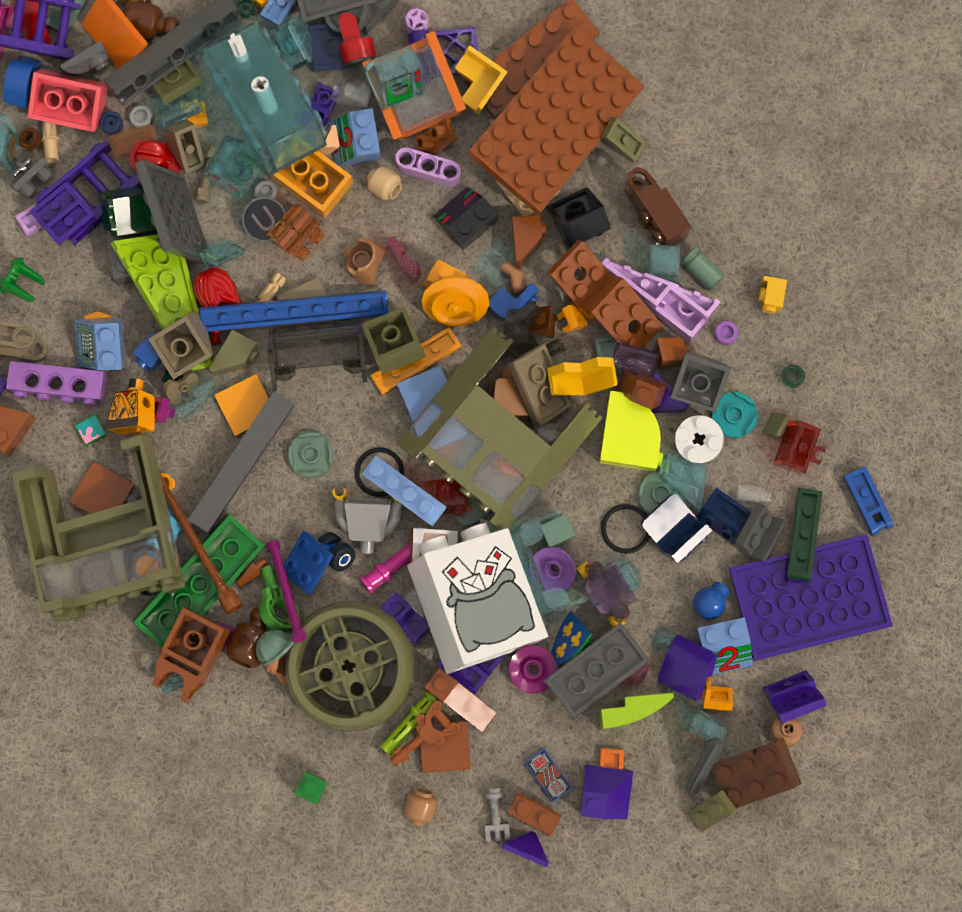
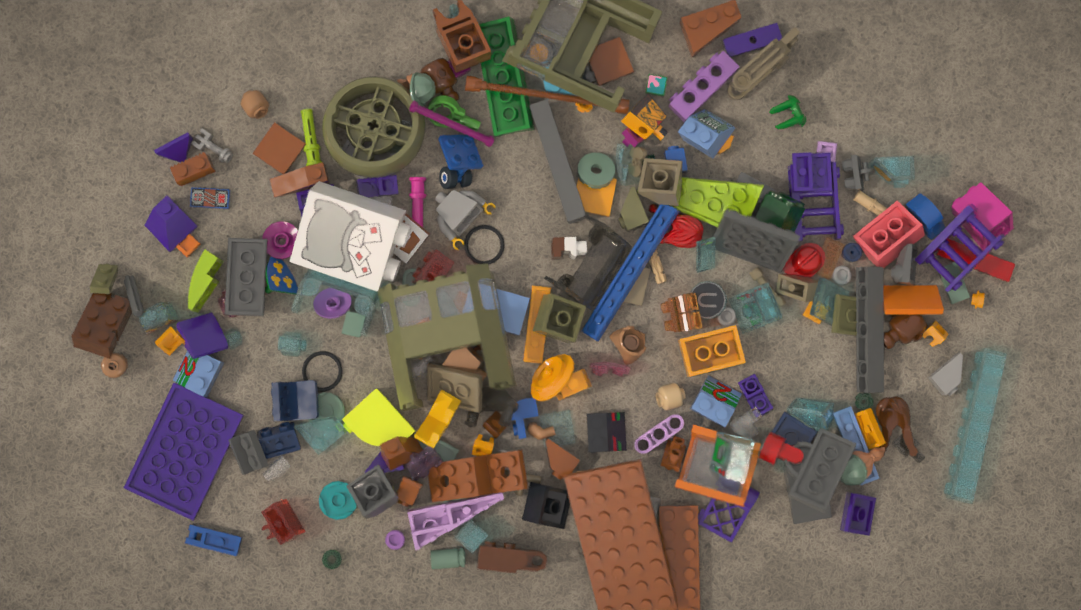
camera: 130 degrees right, 5 degrees up
reddish brown plate [19,128,42,151] -> none
clear light blue piece [199,21,327,176] -> none
dark orange bar [236,558,268,588] -> none
sand green tile [287,431,334,479] -> none
green brick [294,772,328,805] -> none
light nougat slope [316,125,339,155] -> none
light blue plate [362,456,447,527] -> none
dark orange piece [390,698,462,766] -> none
lavender wheel [405,8,428,33] -> none
yellow panel [454,45,507,115] -> none
clear purple torso [576,560,637,628] -> none
olive plate [601,117,647,162] -> none
white brick [675,415,724,463] -> none
blue piece [693,581,730,620] -> none
yellow brick [758,276,787,314] -> none
olive slope [762,413,790,440] -> none
dark purple slope [762,670,827,723] -> none
dark green tile [787,488,822,582] -> none
none -> hips [551,237,587,260]
none -> sand green tile [577,152,615,189]

